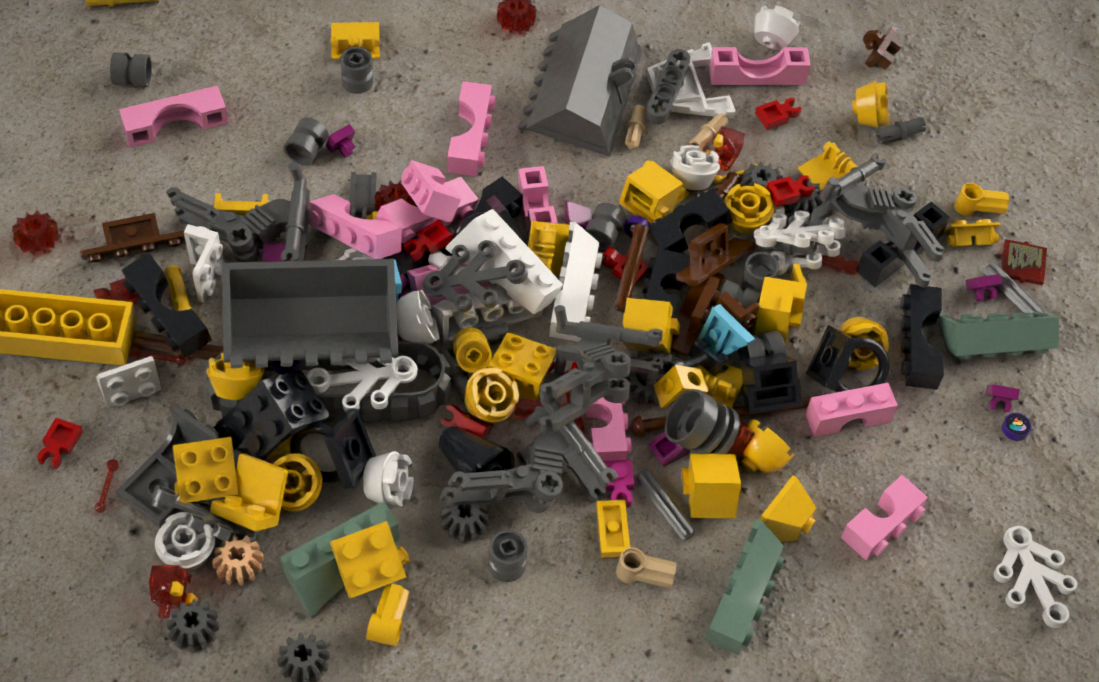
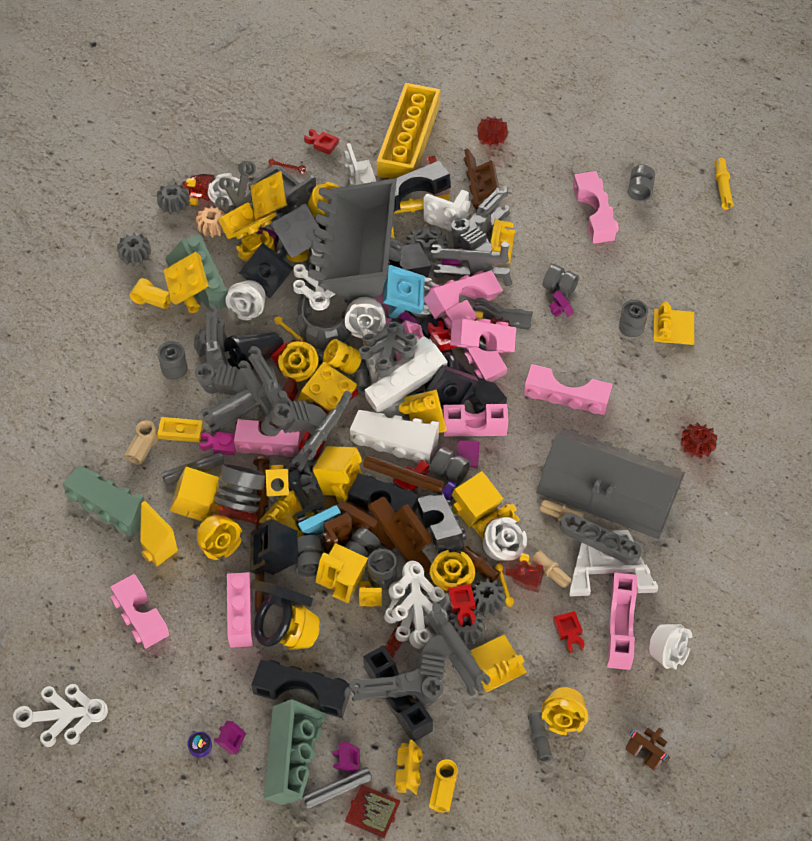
camera: 105 degrees right, 0 degrees up
none -> yellow hinge [274,316,305,342]

